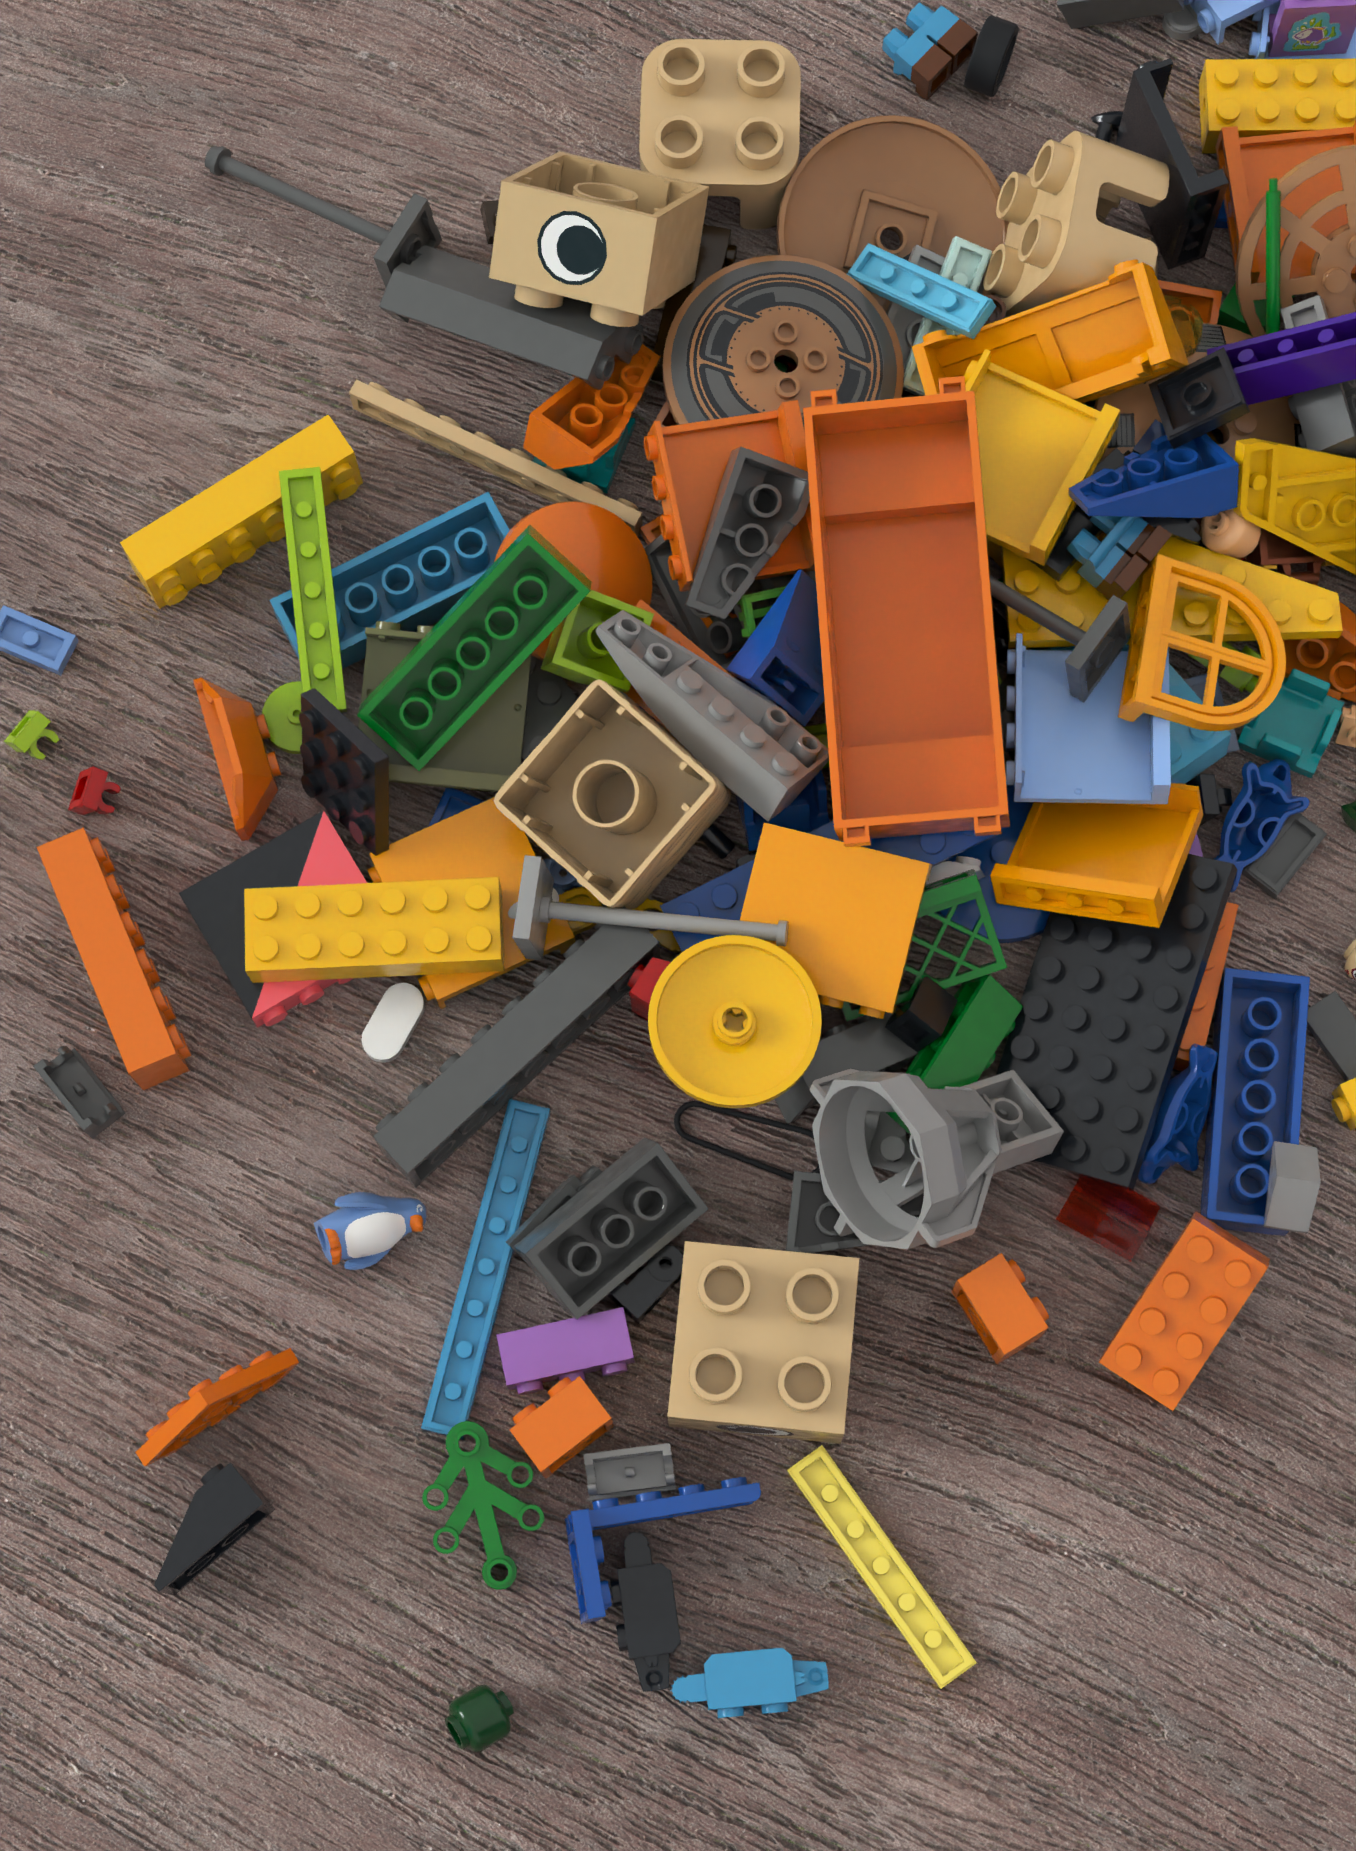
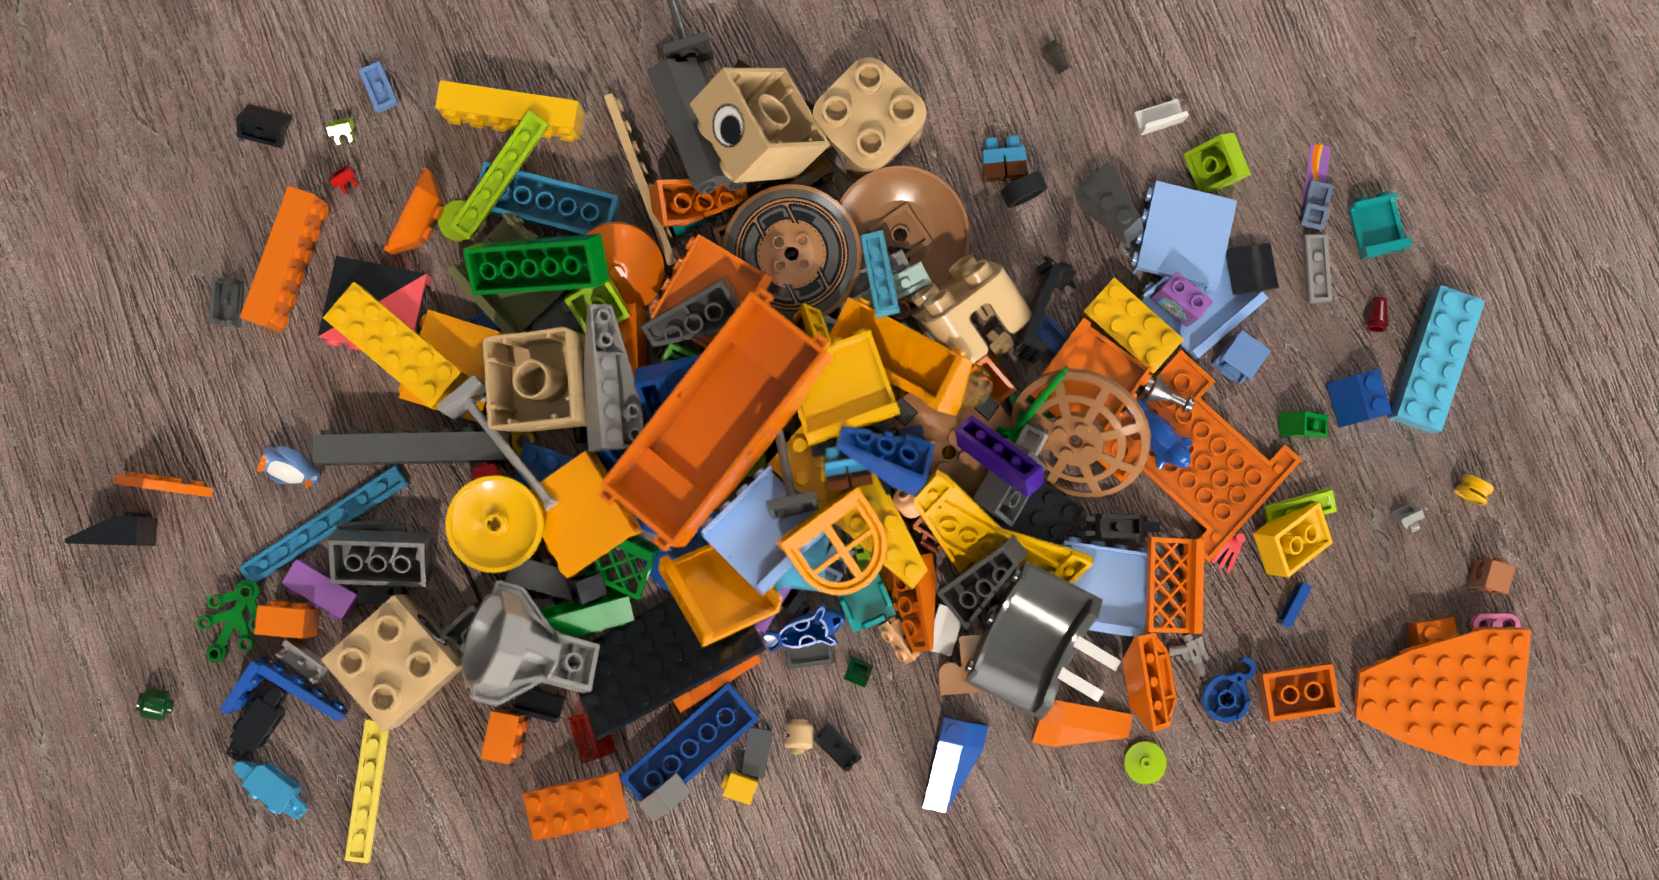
camera: 40 degrees right, 10 degrees up
black plate [299,688,389,856] -> none
white tile [361,983,425,1063] -> none
blue animal [1138,1044,1218,1184] -> none
black tile [1149,347,1250,449] -> none
none -> black panel [510,689,566,723]

